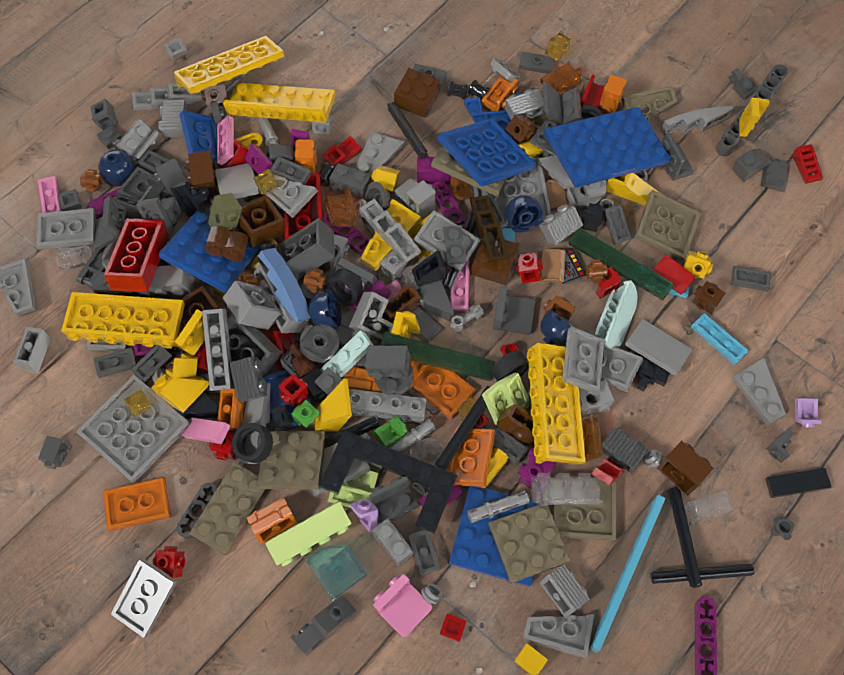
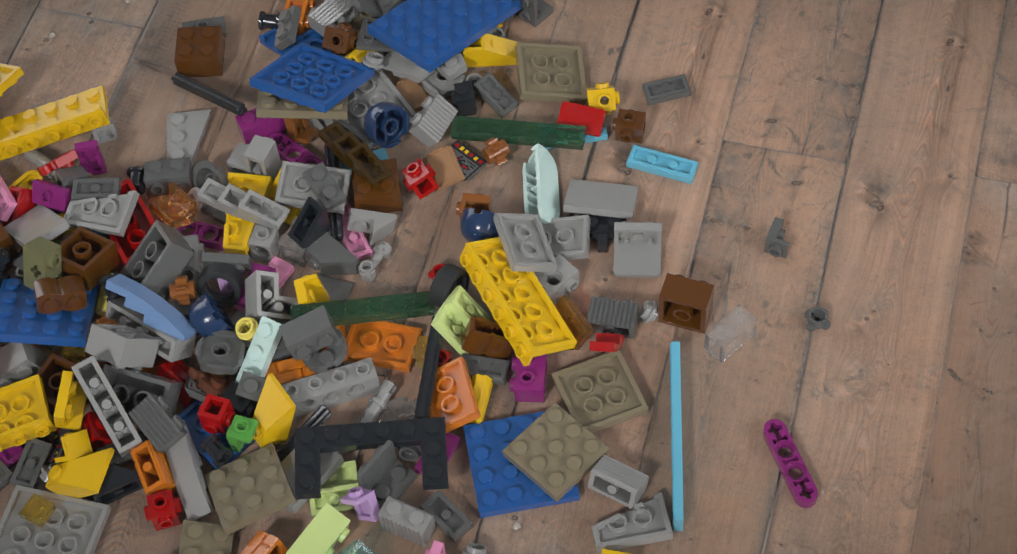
camera: 20 degrees left, 10 degrees down
bright pink tile [182,418,230,444] -> none
black tyre [232,423,273,463] -> none
clear yellow plate [253,169,278,195] -> none
orange brick [295,139,317,173] -> none
red slope [322,136,362,167] -> none
yellow brick [372,165,401,191] -> none
bright green bracket [372,415,407,447] -> none
reddish brown brick [382,285,419,324] -> none
black bush [448,81,468,100] -> none
light grey pin [467,491,529,524] -> none
dark grey bracket [493,286,535,335] -> none
clear slope [531,473,603,505] -> none
red bracket [596,267,621,299] -> none
black axle [650,563,755,584] -> none
black axle [668,487,702,588] -> none
light grey wing [732,358,786,426] -> none
black tile [765,468,832,498] -> none
lavender bracket [795,398,822,427] -> none
none -> red plate [37,149,78,177]
none -> light yellow cone [235,317,258,342]
none -> dark grey plate [274,5,301,51]
none -> light grey slope [347,208,397,247]
none -> light grey plate [363,51,385,70]
none -> light grey bracket [613,221,662,278]

